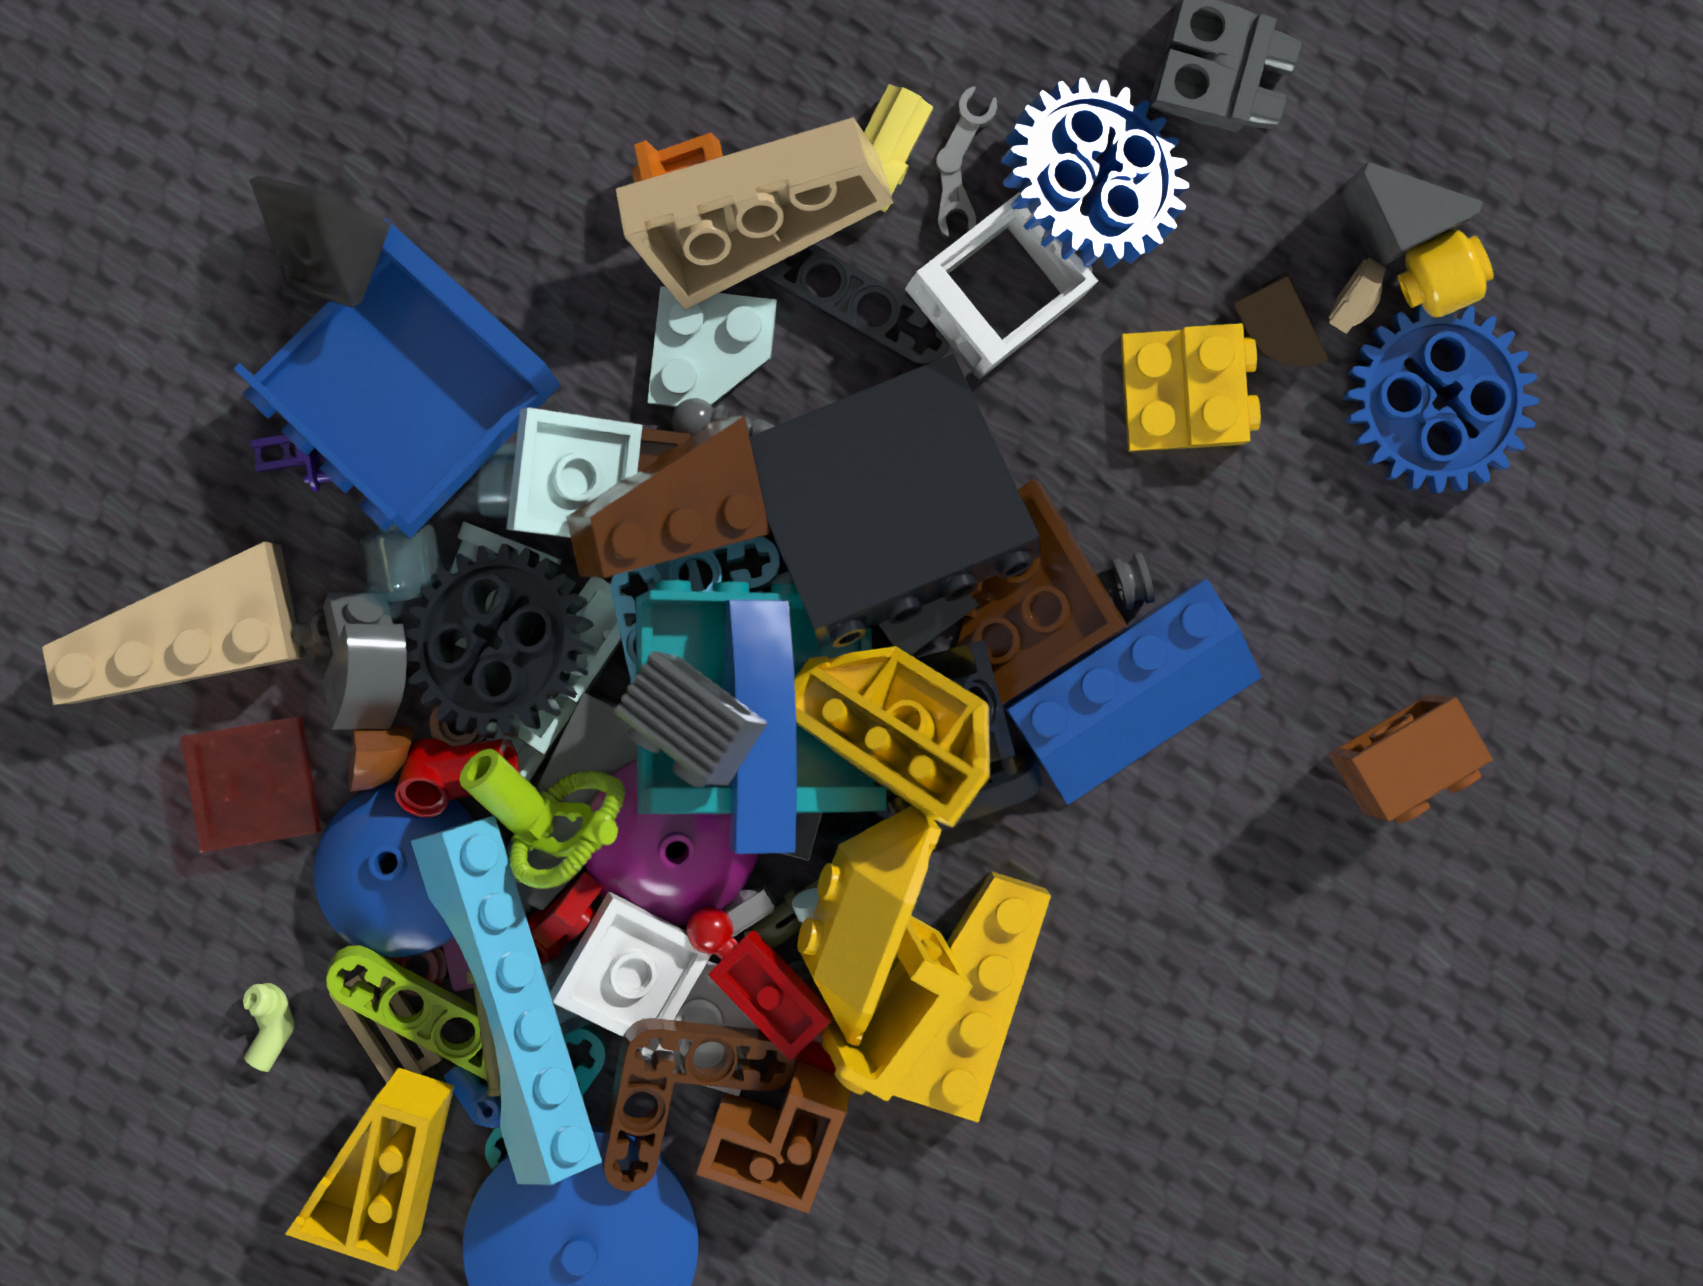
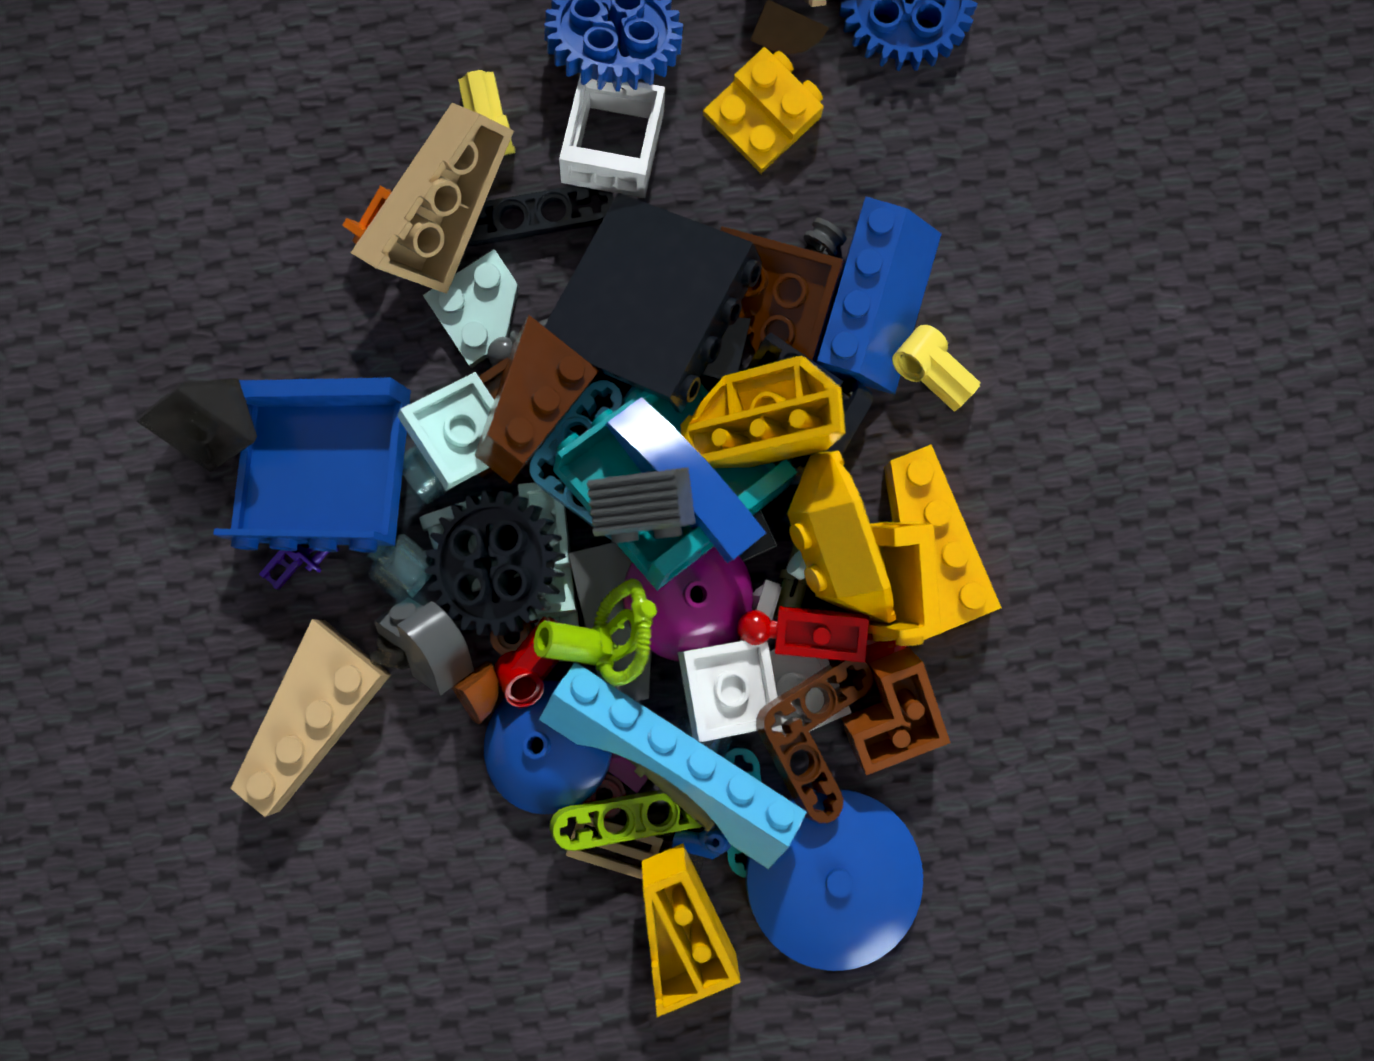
camera: 40 degrees left, 5 degrees down
clear red plate [181,716,321,852] -> none
yellowish green arm [243,983,294,1072] -> none
red plate [527,872,603,964] -> none
light grey piece [936,86,997,239] -> none
dark orange brick [1328,694,1494,824] -> none
none -> light yellow piece [892,325,980,412]

